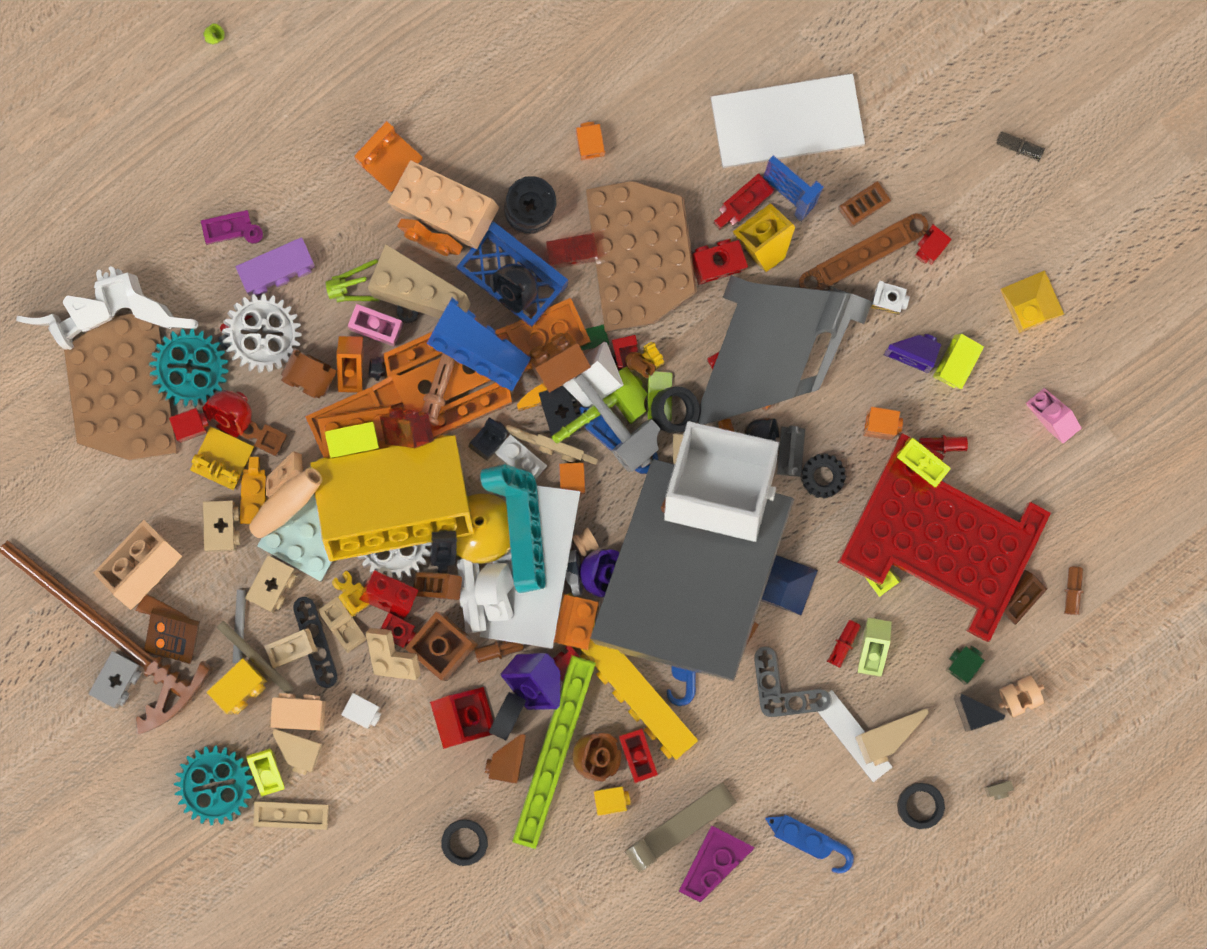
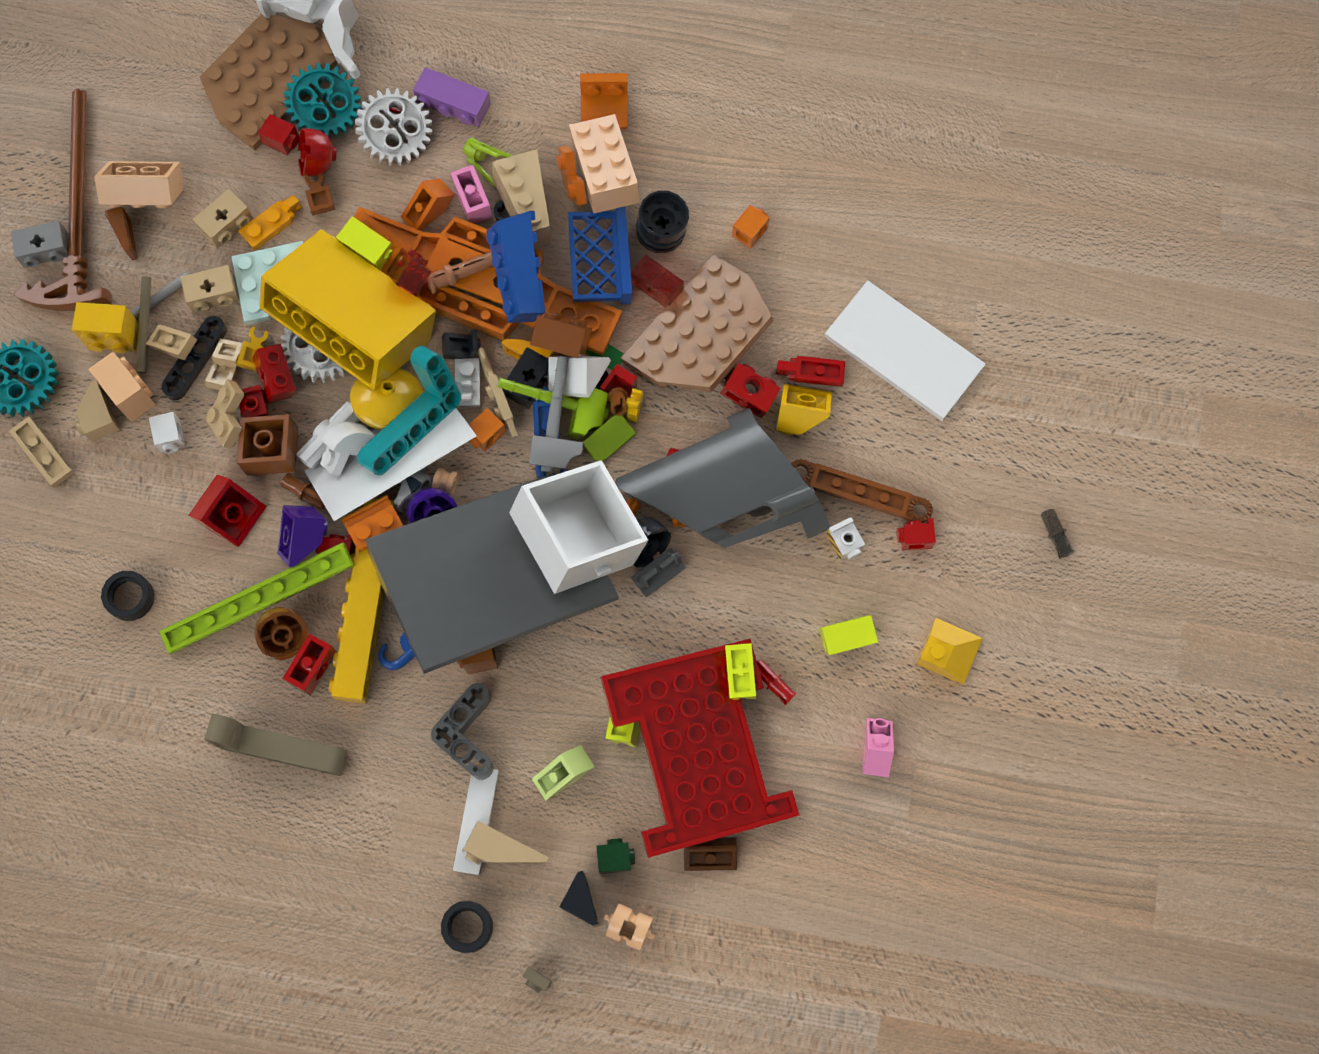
camera: 50 degrees right, 10 degrees down
reddish brown tile [144,608,200,664] -> none
yellow hinge [190,426,254,491] -> none
magenta hinge [200,210,263,245] -> none
neon yellow slope [246,749,285,796] -> none
light nougat plate [249,451,322,538] -> none
dark orange brick [281,348,337,399] -> none
black plate [368,357,386,381] -> none
dark orange slope [413,572,462,600] -> none
black hinge [430,530,457,574] -> none
dark orange slope [485,734,526,784] -> none
black tyre [489,692,526,741] -> none
black cylinder [490,264,538,313] -> none
yellow brick [594,786,631,816] -> none
black tyre [651,387,700,433] -> none
magenta wing [678,825,755,903] -> none
dark blue slope [761,555,818,616] -> none
blue fence [763,155,824,222] -> none
blue plate [765,814,854,874] -> none
black tyre [801,453,846,499] -> none
red axle [827,620,861,668] -> none
dark orange slope [838,181,891,228] -> none
orange brick [863,407,903,440] -> none
dark purple slope [884,334,941,374] -> none
dark orange axle [1064,566,1084,615] -> none

